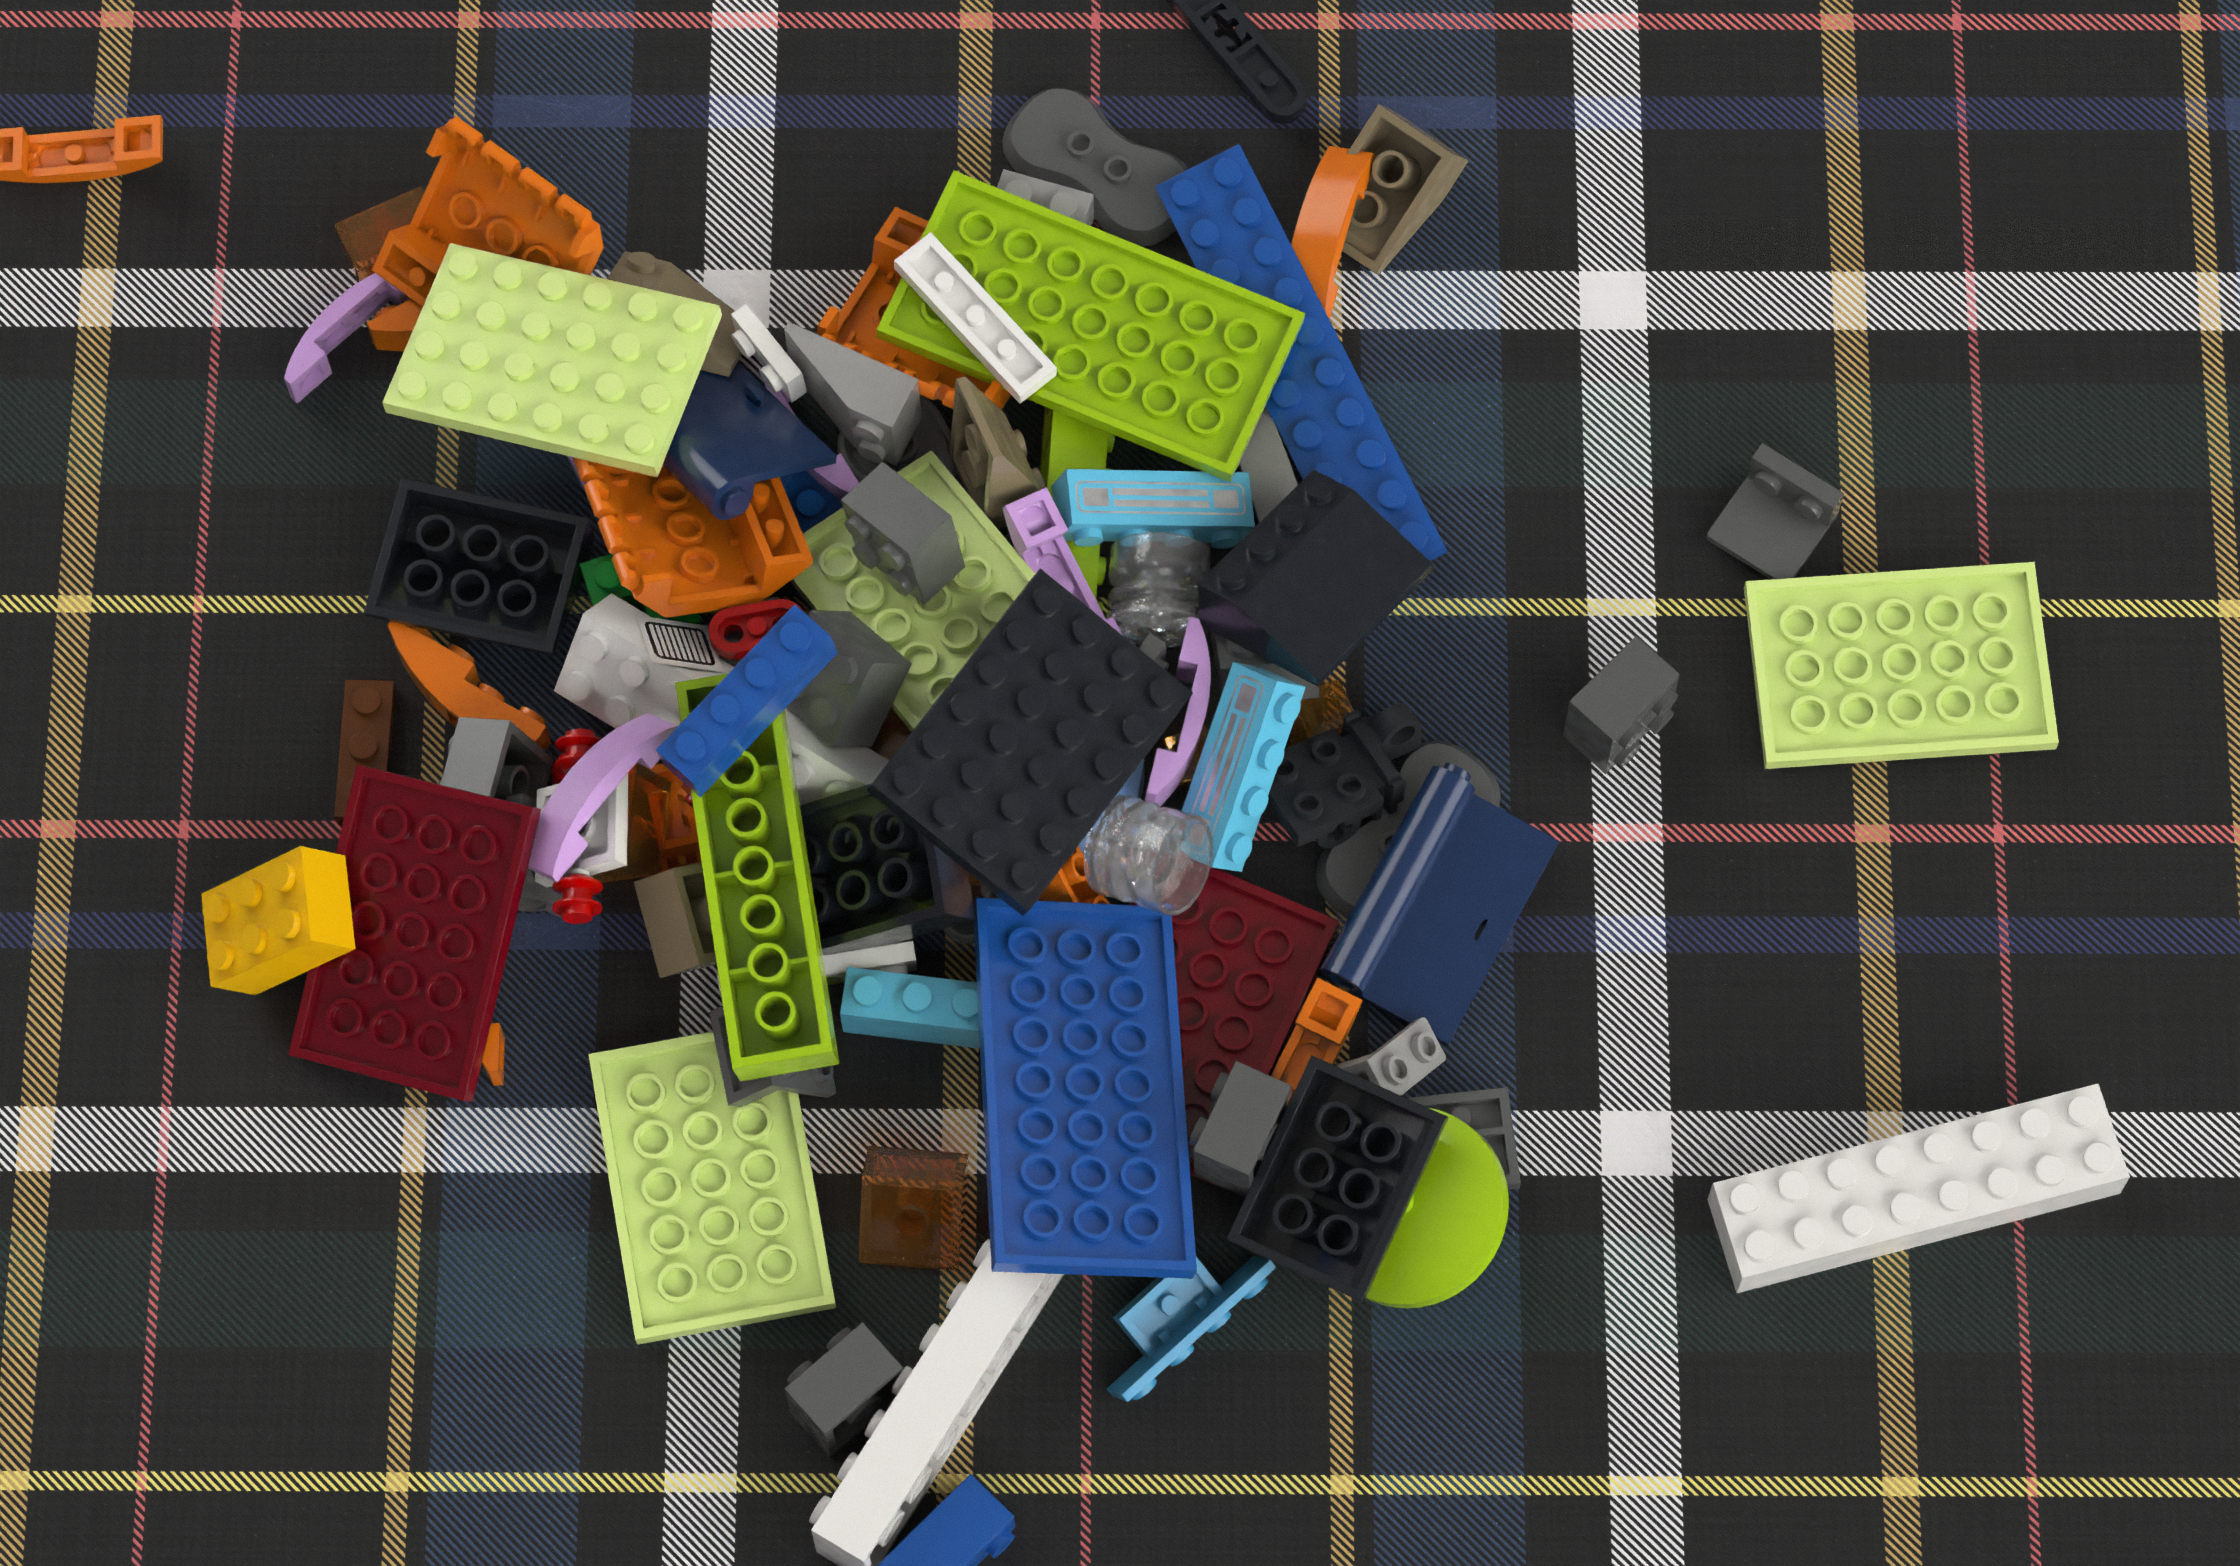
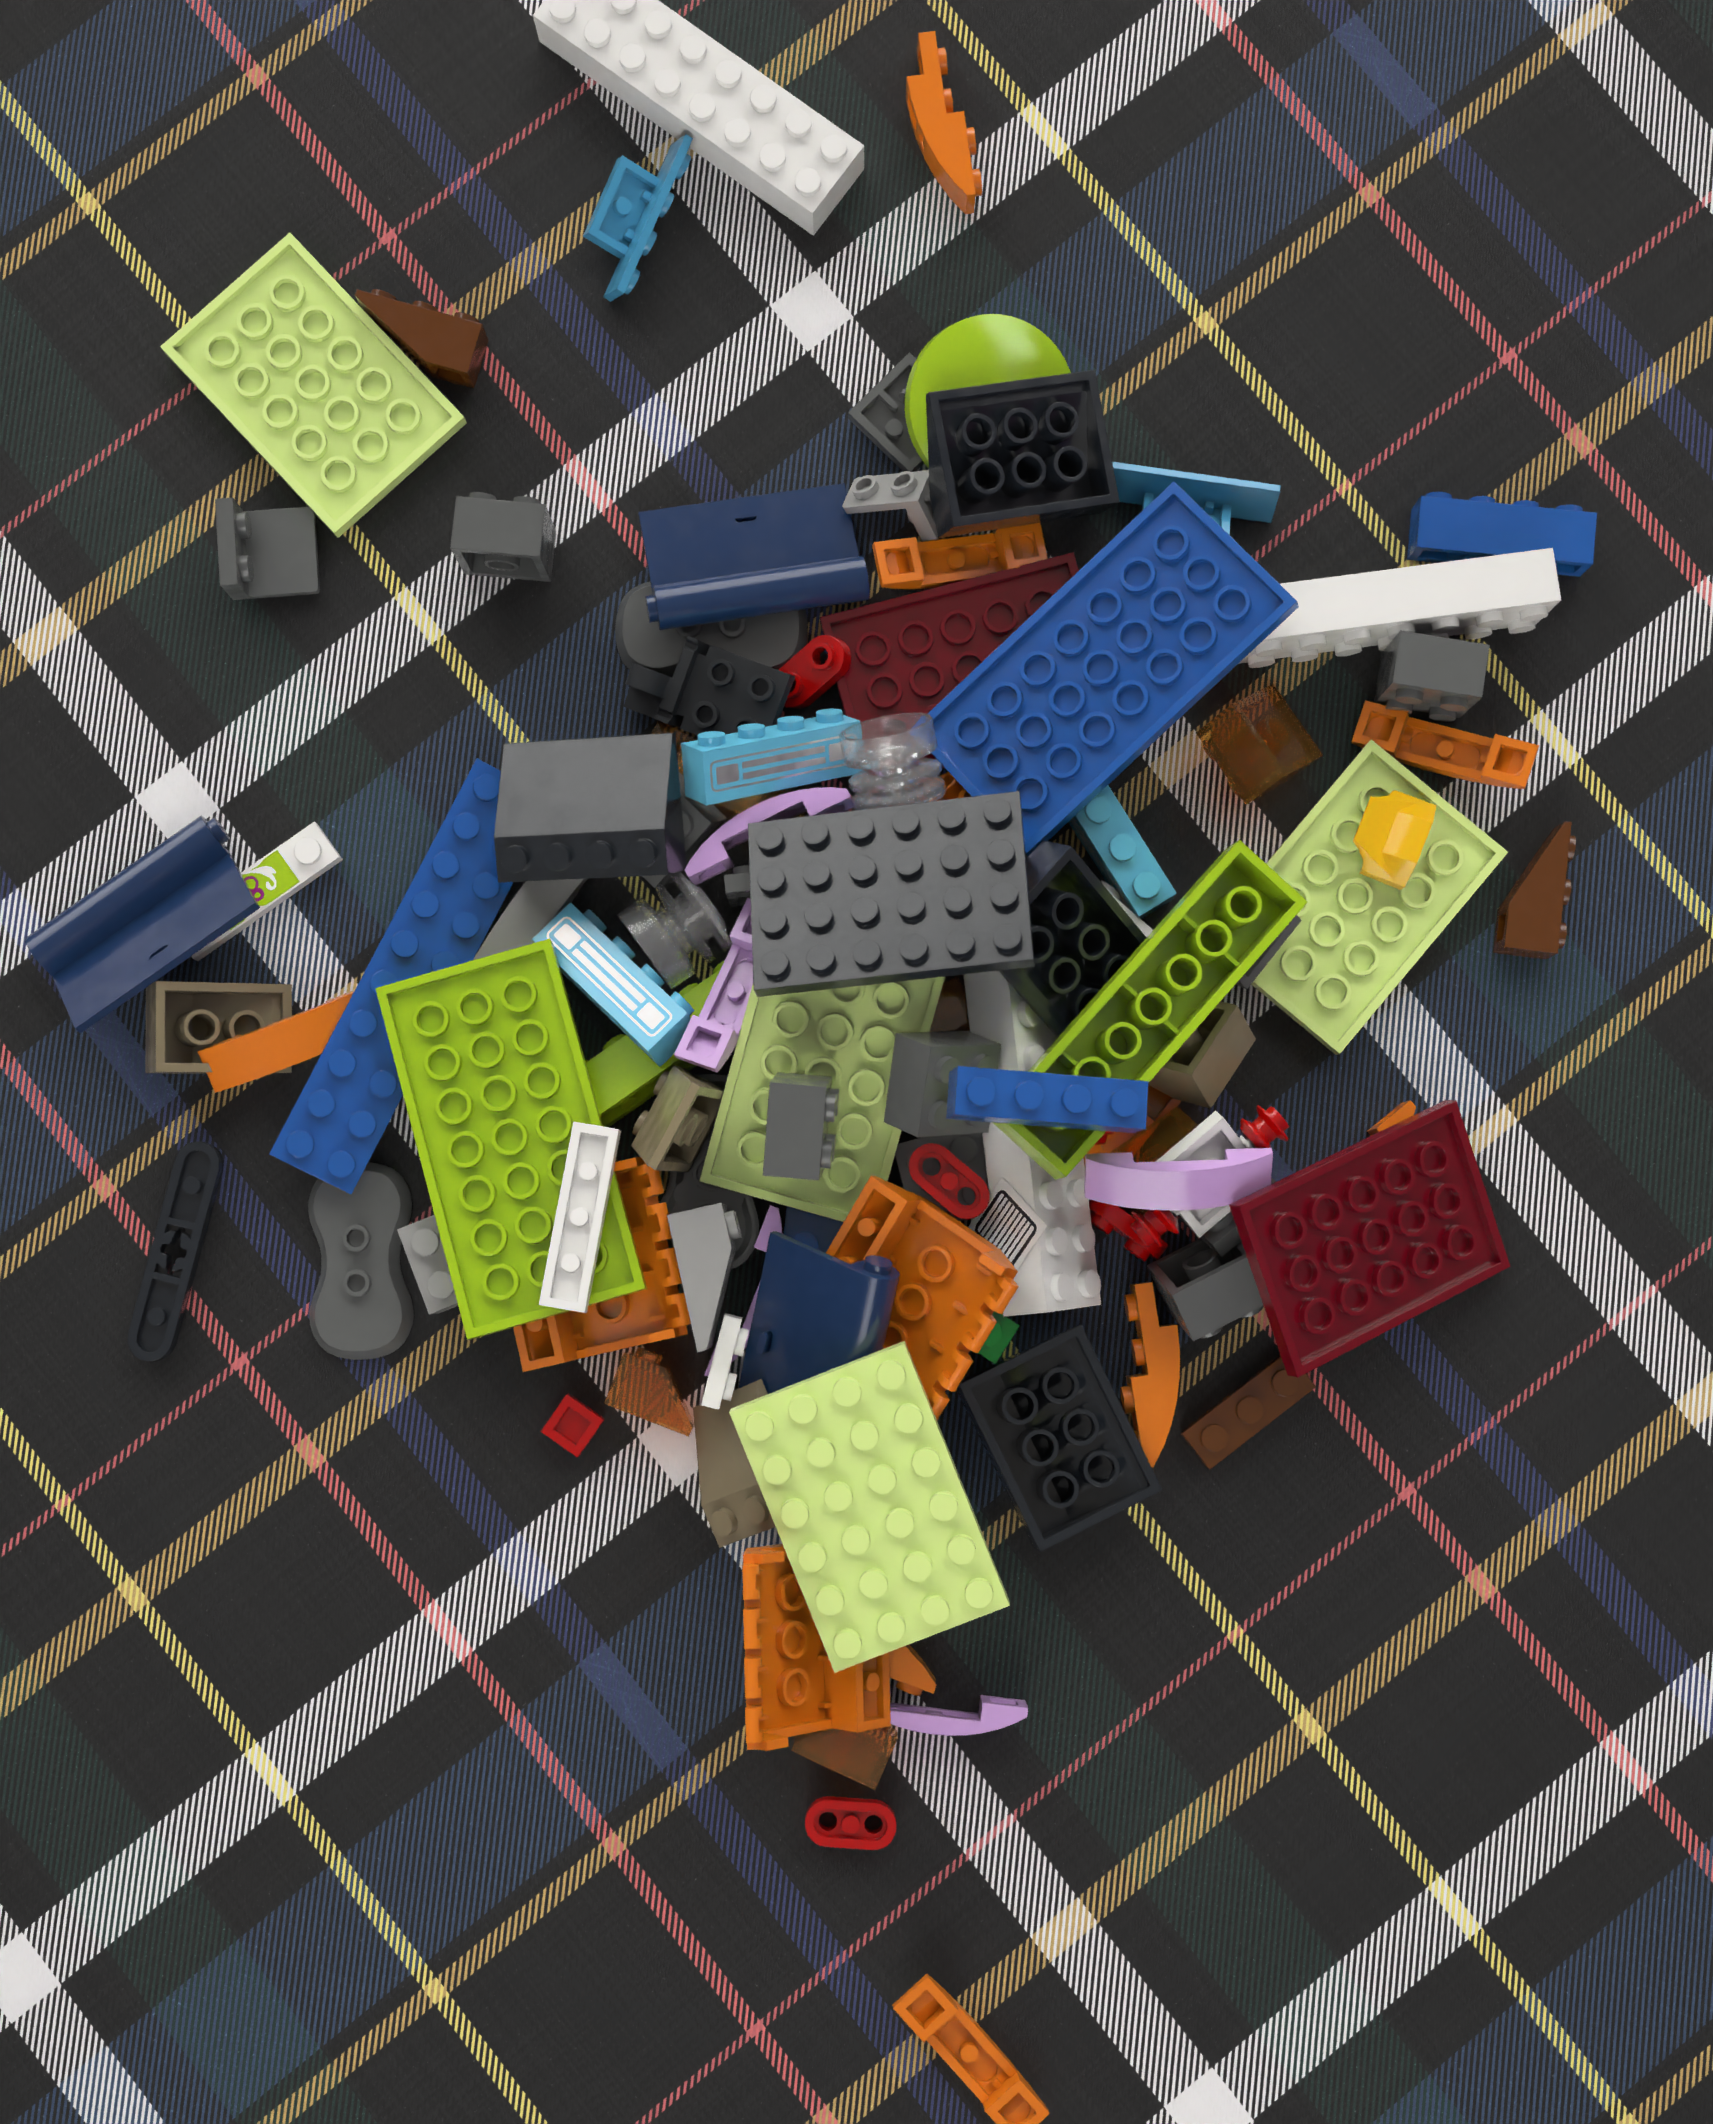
camera: 130 degrees left, 15 degrees up
yellow brick [201,846,356,995] -> none
dark grey brick [1189,1061,1292,1198] -> none
none -> dark blue door [24,815,260,1033]
none -> white plate [192,822,343,961]
none -> reddish brown slope [355,289,489,389]
none -> red plate [541,1393,605,1458]
none -> dark azure bracket [583,134,693,302]
none -> clear orange slope [604,1347,695,1437]
none -> red plate [779,635,851,709]
none -> red plate [805,1796,896,1850]
none -> orange slope [906,31,982,214]
none -> orange slope [1352,700,1539,789]
none -> yellow slope [1353,790,1437,890]
none -> reddish brown slope [1493,821,1576,959]

